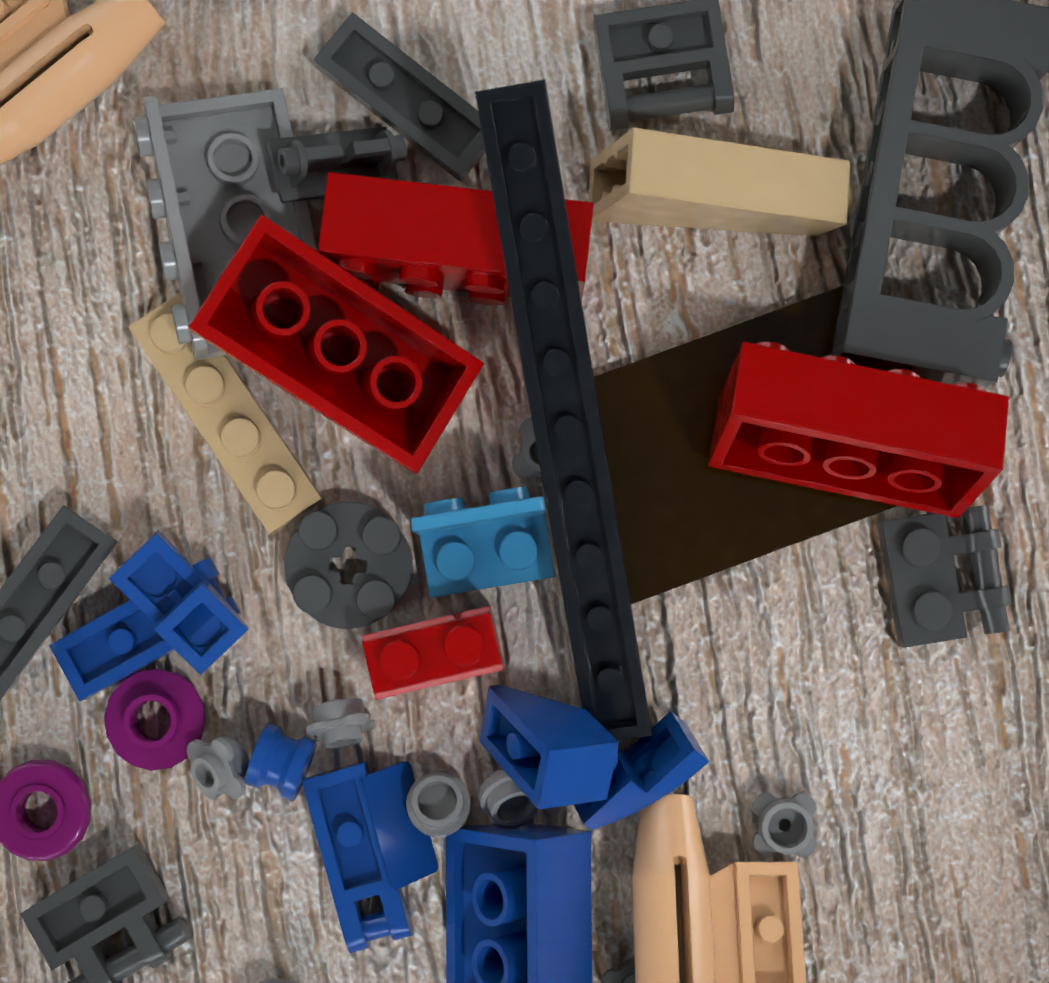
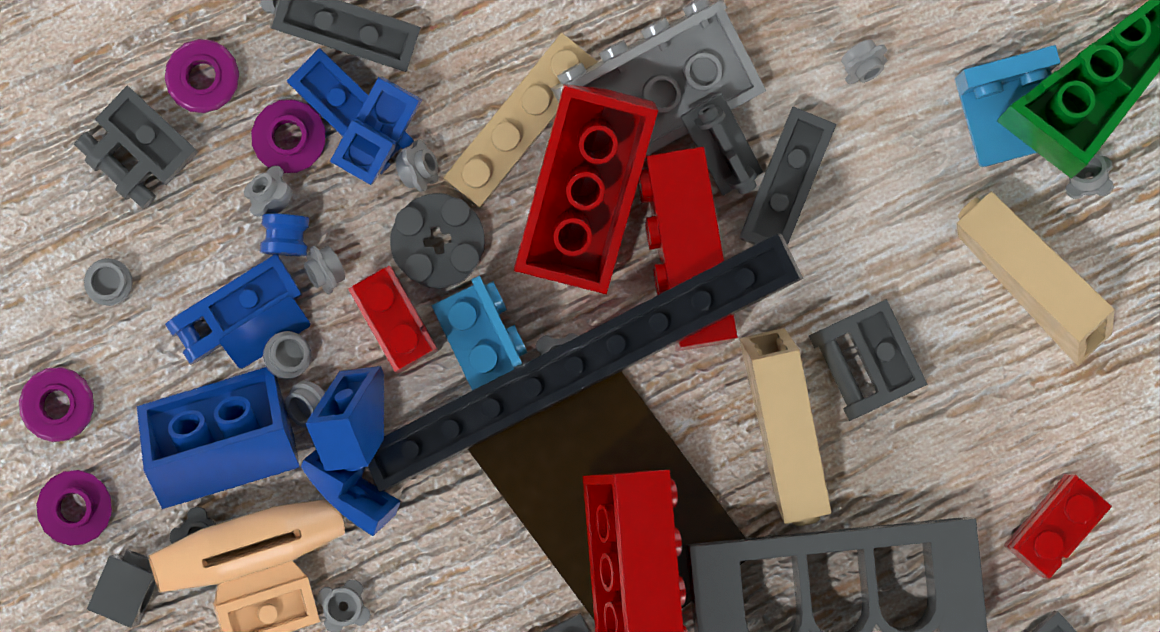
camera: 65 degrees right, 0 degrees up
none -> light grey plate [396,139,438,192]

